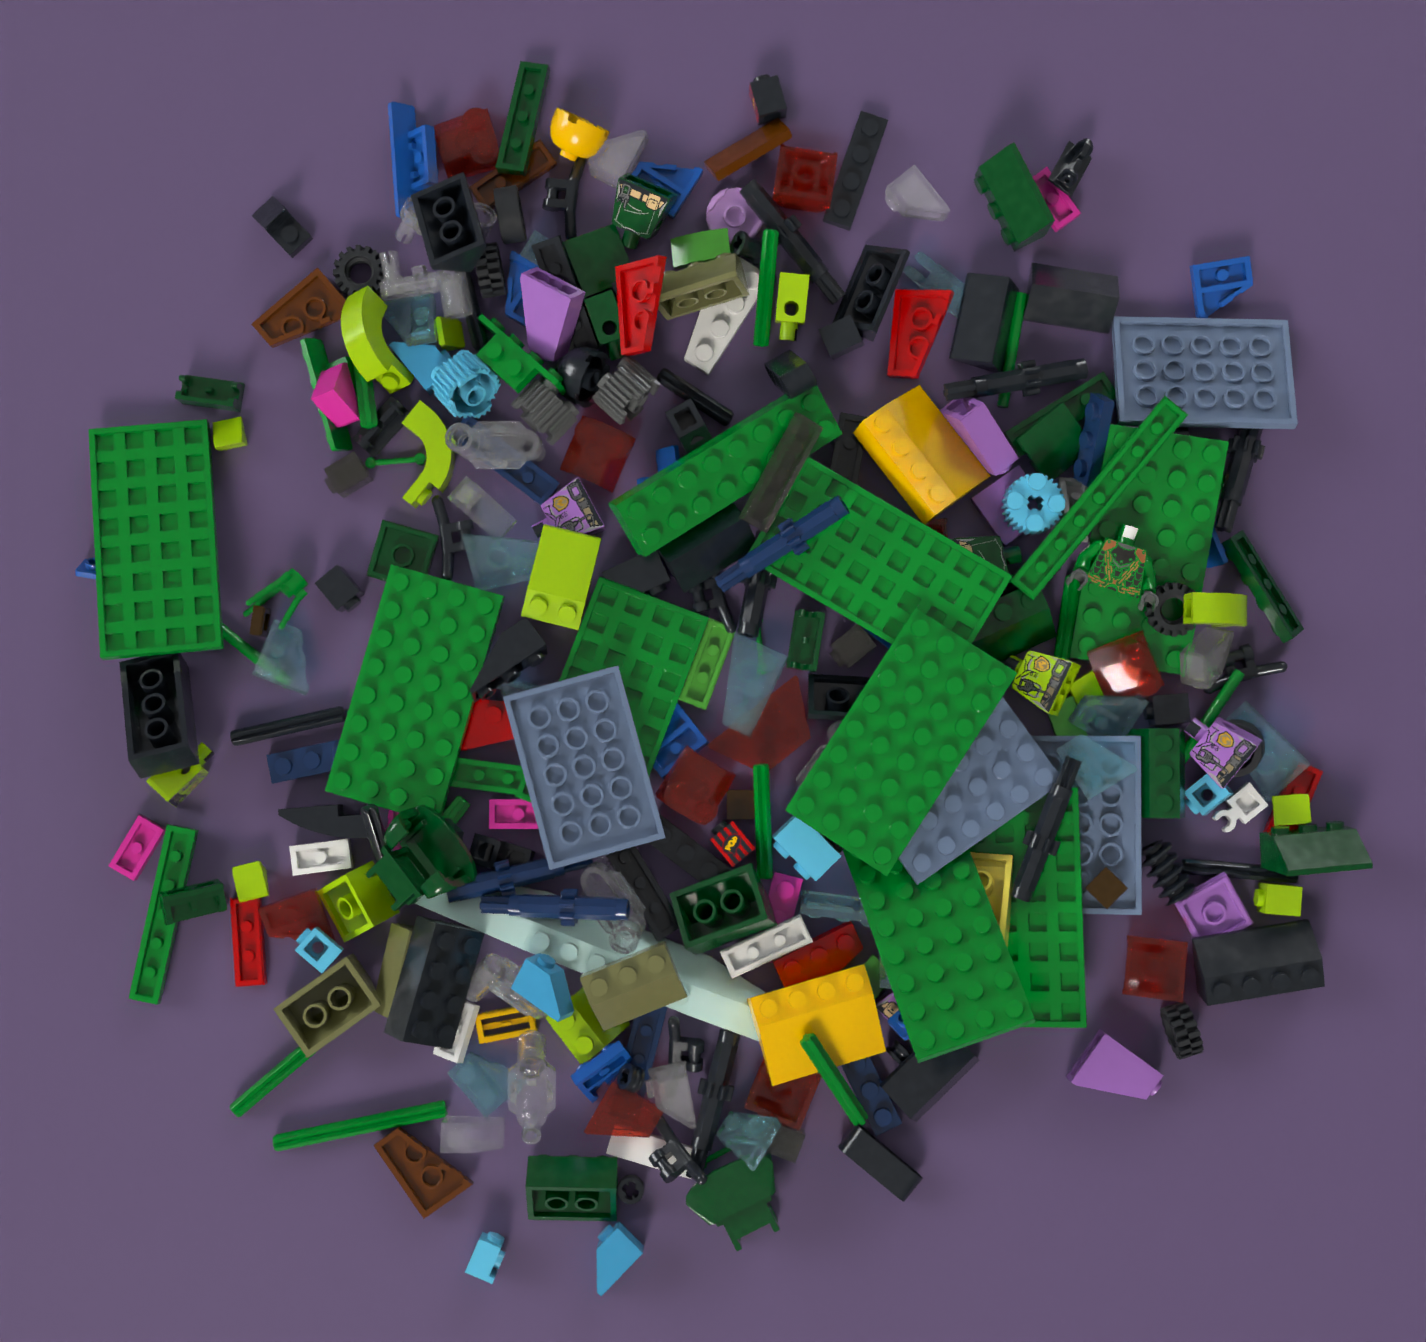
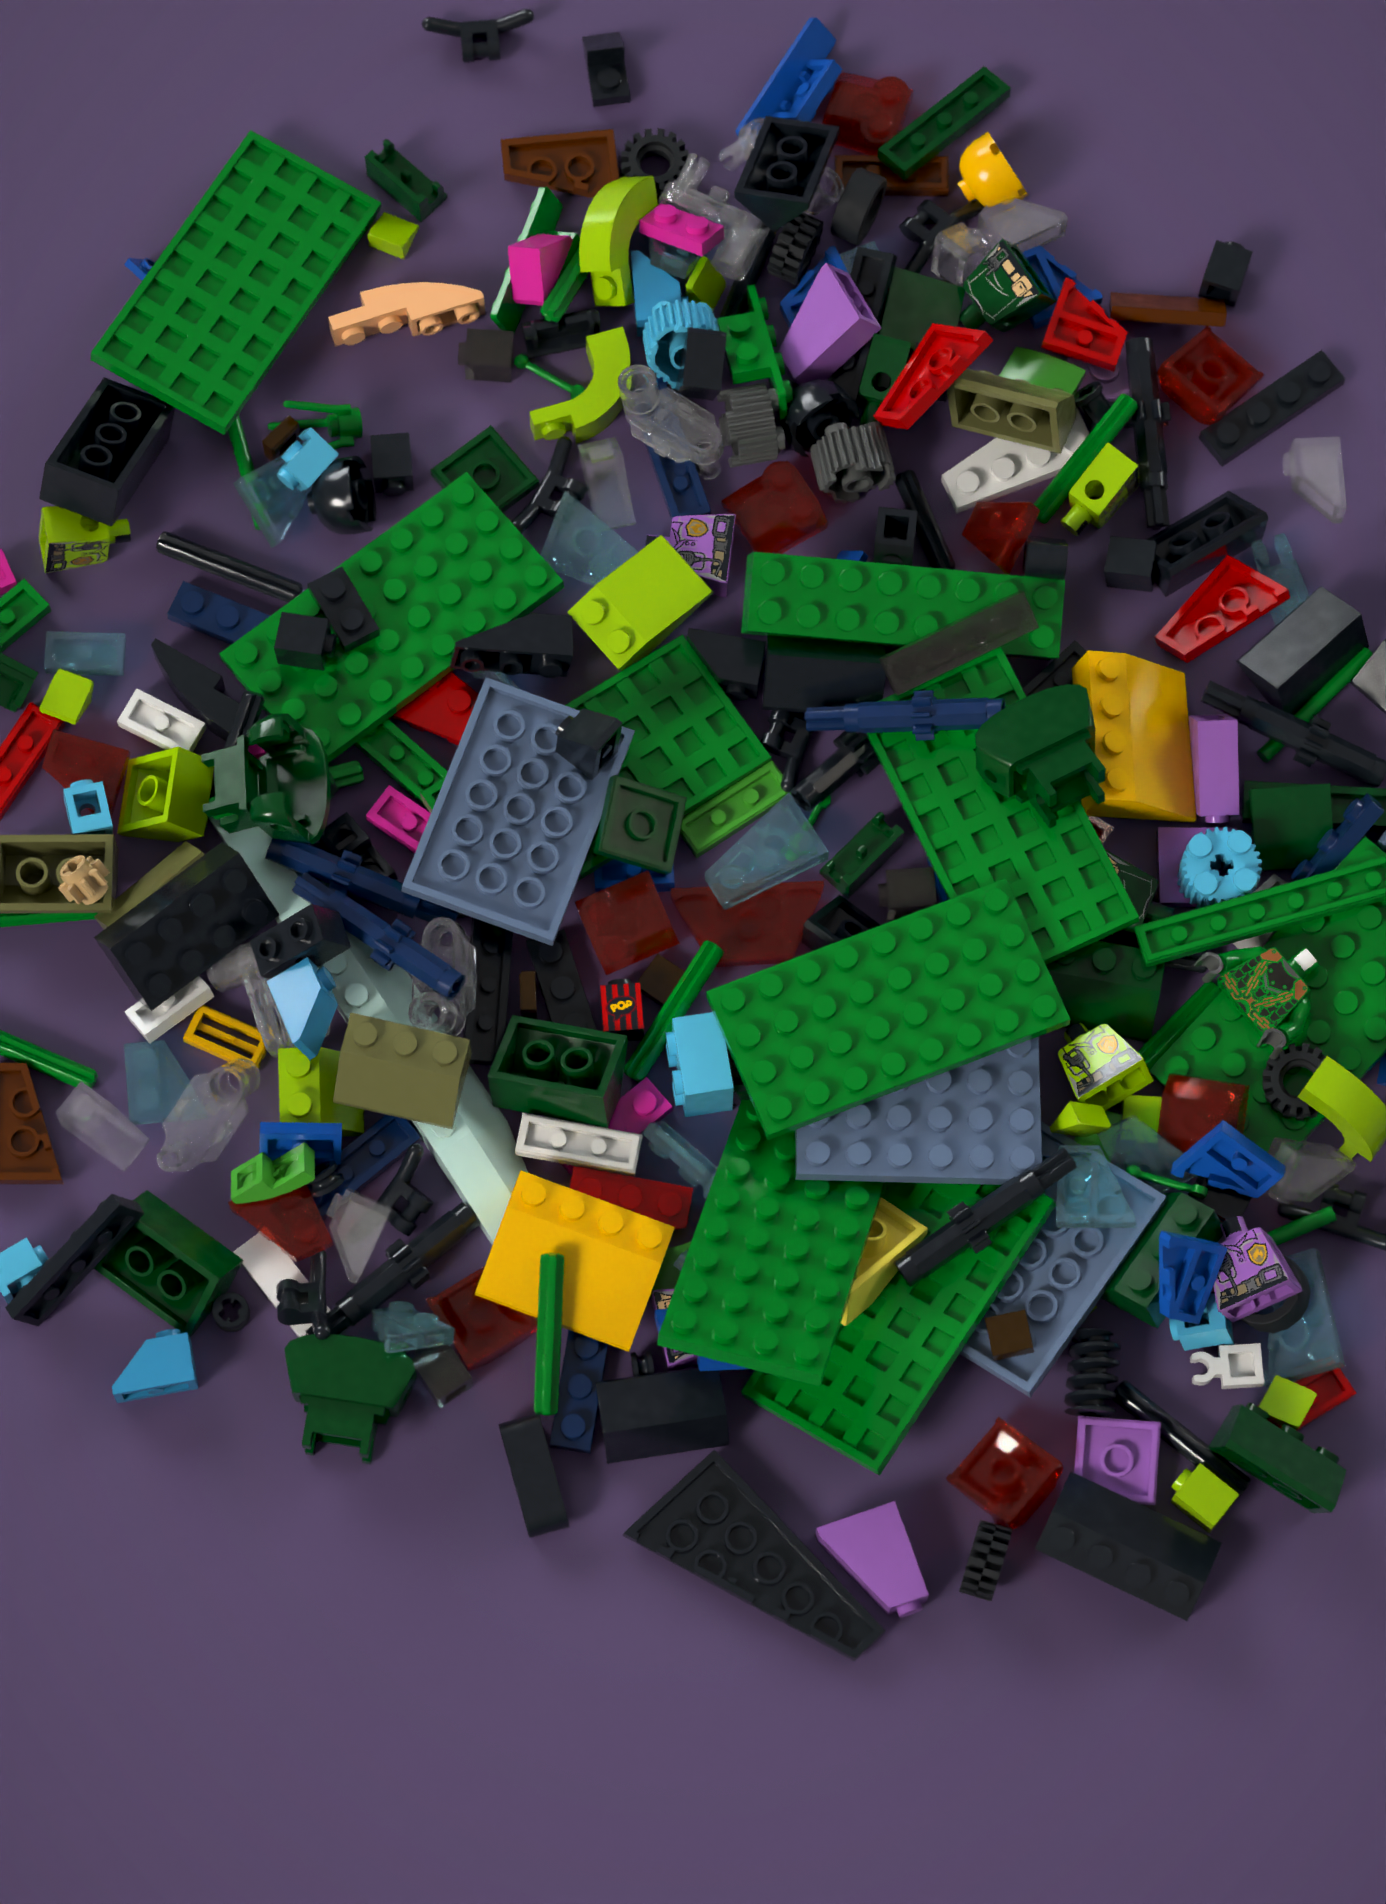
camera: 35 degrees right, 15 degrees down
none -> black plate [5,1194,145,1327]
none -> clear light blue plate [44,631,126,676]
none -> tan gear [58,855,110,905]
none -> bright green slope [231,1142,315,1204]
none -> black brick [249,904,351,979]
none -> black brick [274,612,337,671]
none -> medium azure brick [276,427,339,491]
none -> black cylinder [307,456,376,534]
none -> black plate [307,566,380,653]
none -> light nougat slope [328,282,485,346]
none -> black piece [422,9,534,63]
none -> dark brown tile [519,971,537,1019]
none -> black slope [555,708,623,780]
none -> dark green tile [594,775,687,875]
none -> black wing [623,1450,886,1661]
none -> dark pink plate [639,203,724,257]
none -> black slope [675,327,727,401]
none -> clear slope [931,222,992,287]
none -> clear red wing [961,502,1040,574]
none -> dark green piece [975,684,1106,829]
none -> red wing [1042,277,1128,372]
none -> lime slope [1049,1101,1111,1137]
none -> green hinge [1125,1165,1208,1198]
none -> blue wing [1159,1230,1228,1324]
none -> blue wing [1171,1120,1286,1199]

